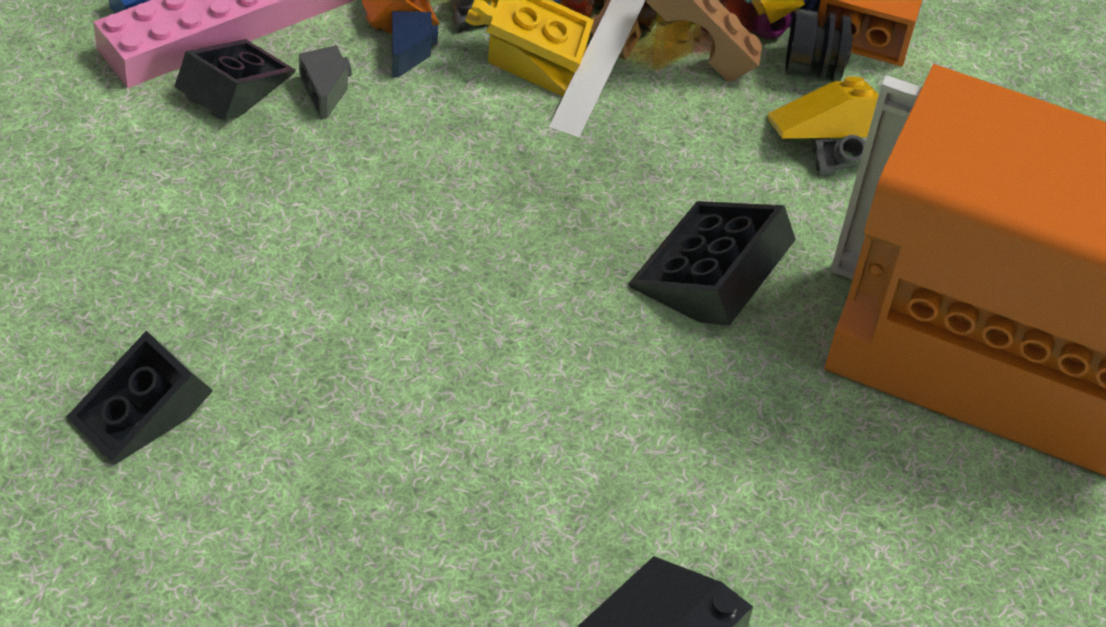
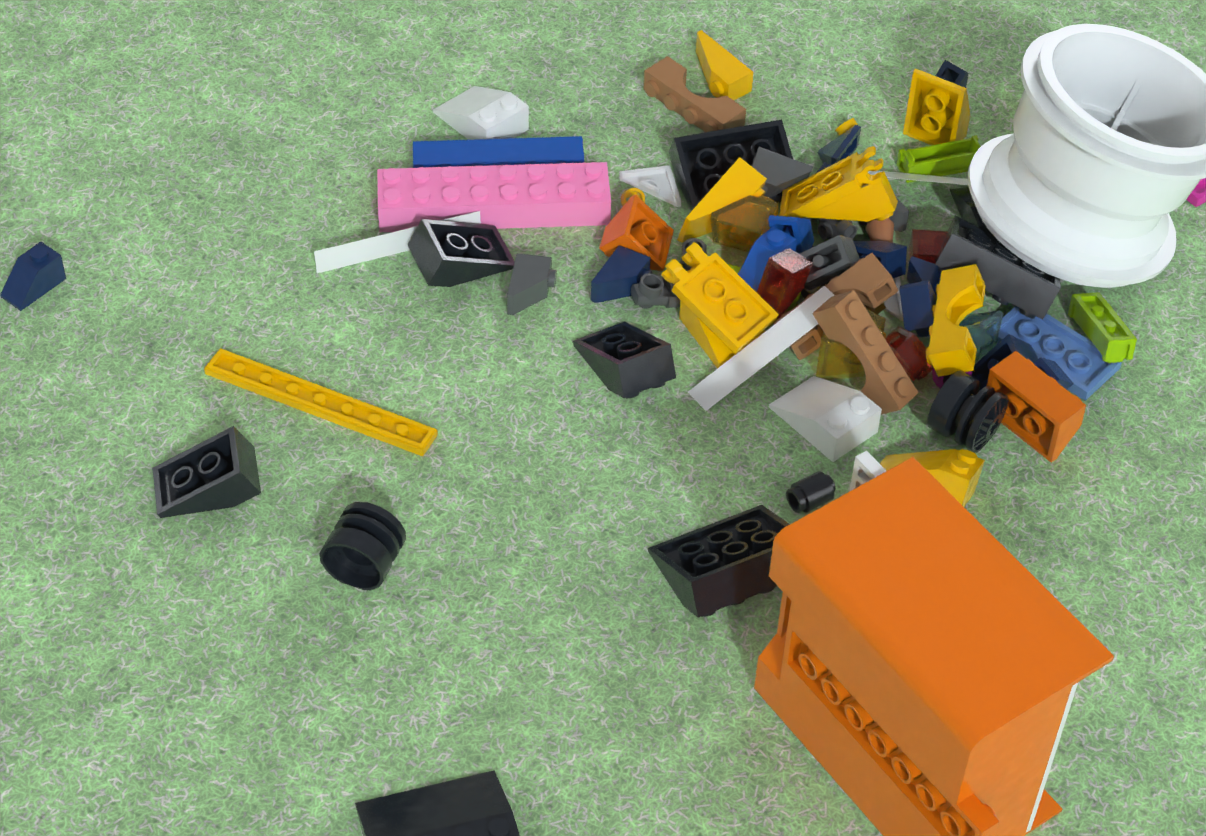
camera: 35 degrees right, 0 degrees up
none -> yellow tile [204,348,438,457]
none -> white sticker [314,211,481,273]
none -> black wheel [319,502,406,591]
none -> black slope [573,321,676,399]
none -> dark grey plate [631,273,680,309]
none -> white slope [769,376,882,462]
none -> black brick [786,471,836,513]

